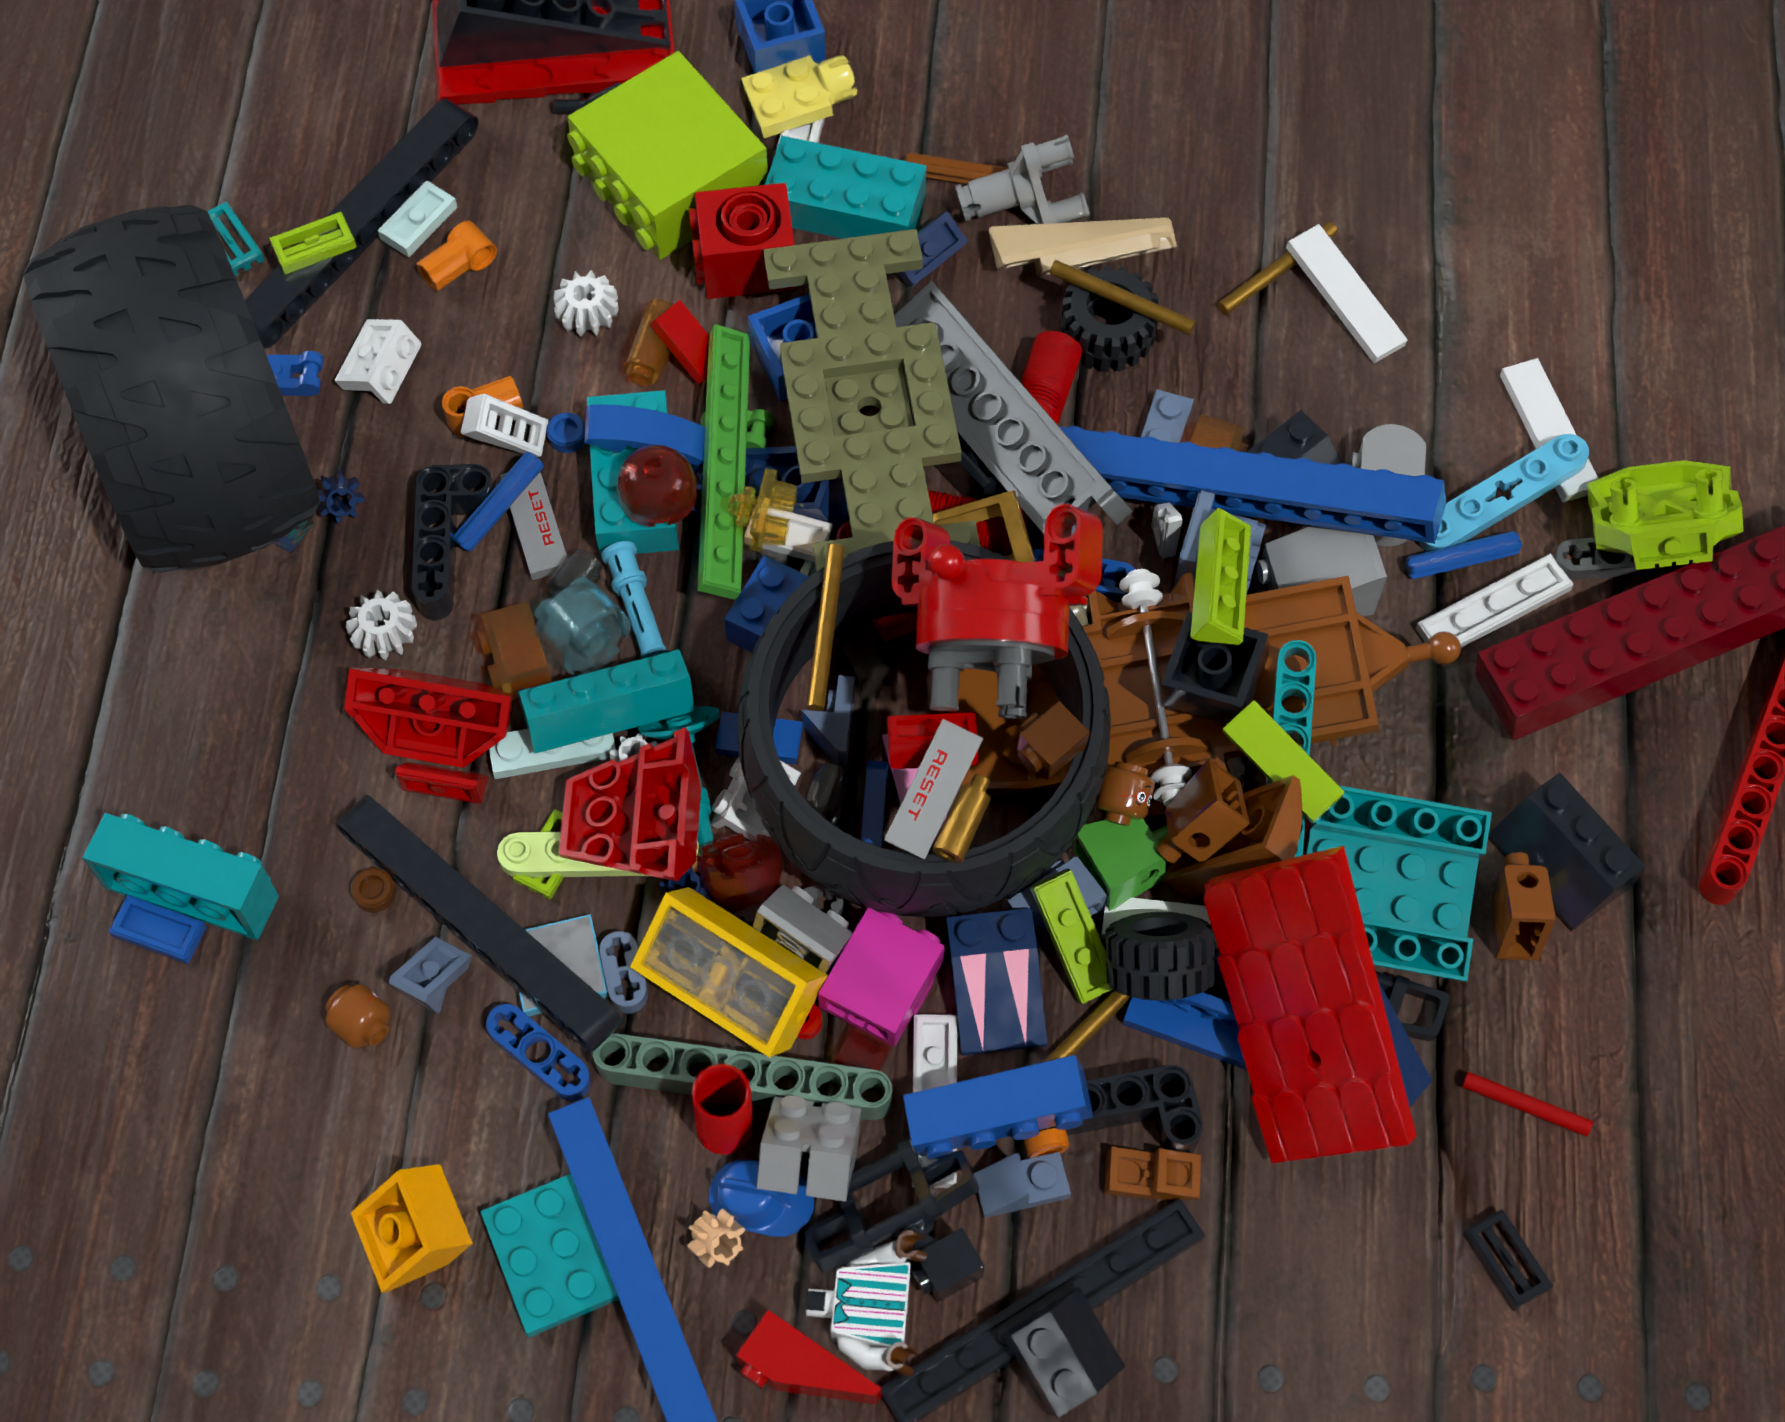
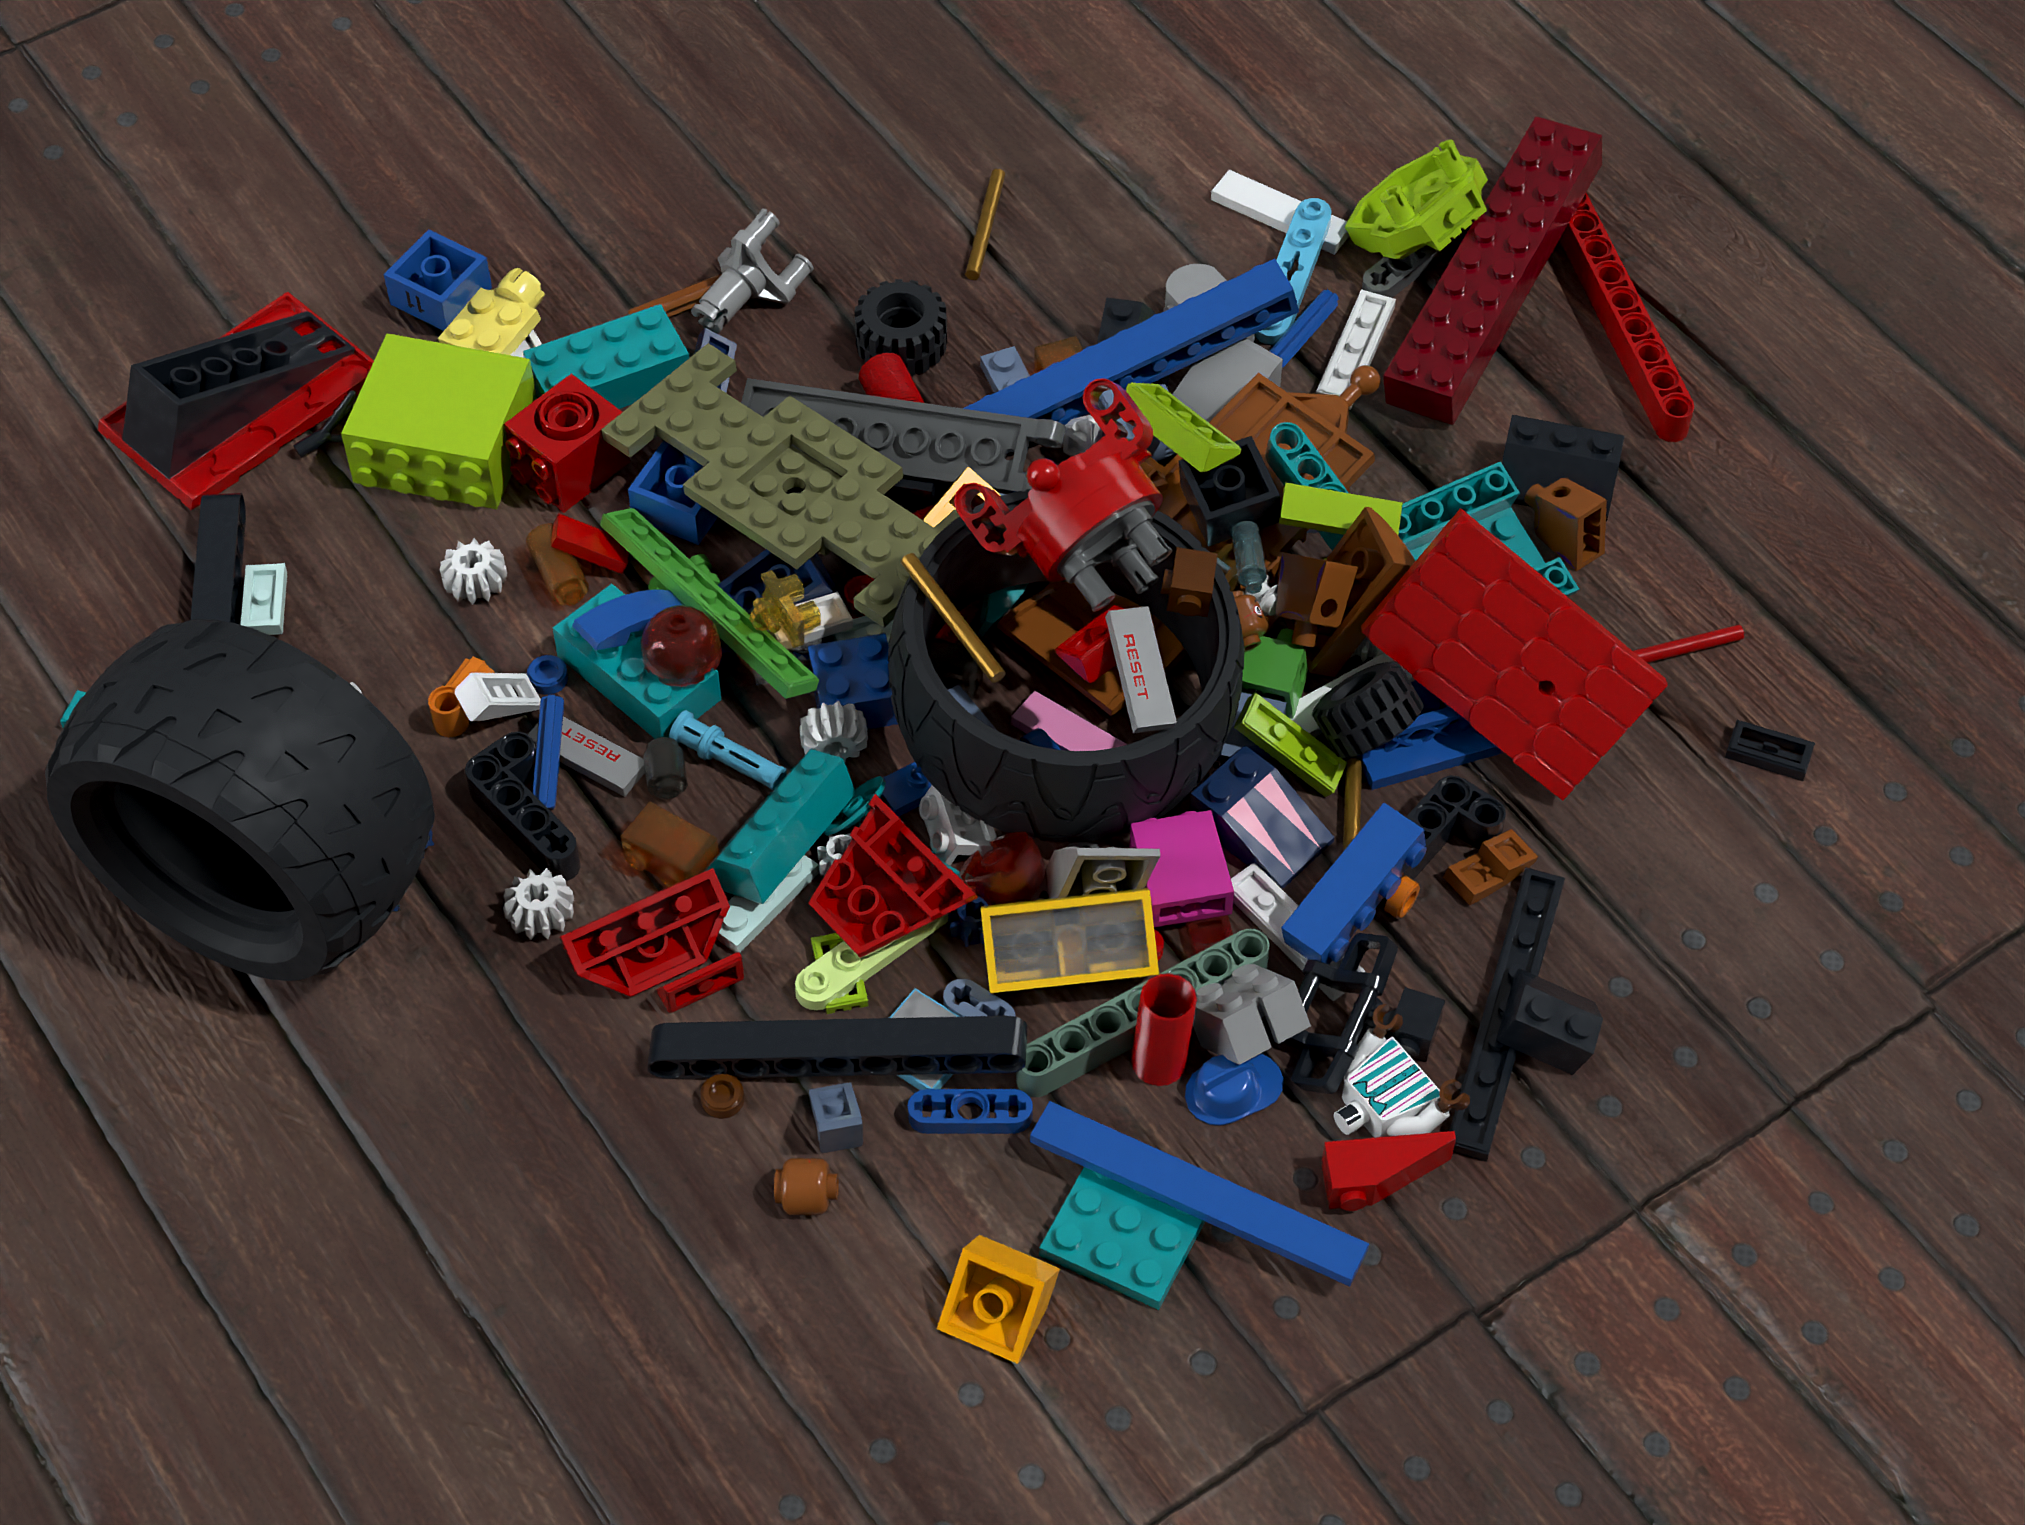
camera: 40 degrees left, 10 degrees down
teal brick [82,813,279,940] -> none
blue tile [108,895,207,965] -> none
orange piece [416,220,497,291] -> none
clear light blue brick [535,577,631,675] -> none
light nougat gear [687,1208,745,1268] -> none
pearl gold cylinder [932,774,990,863] -> none
sand blue slope [974,1152,1071,1218] -> none
tan wedge [989,218,1177,277] -> none
pearl gold bar [1050,260,1196,336] -> none
white tile [1286,224,1408,364] -> none
none -> white gear [799,701,868,762]
none -> clear light blue cylinder [1231,521,1267,594]

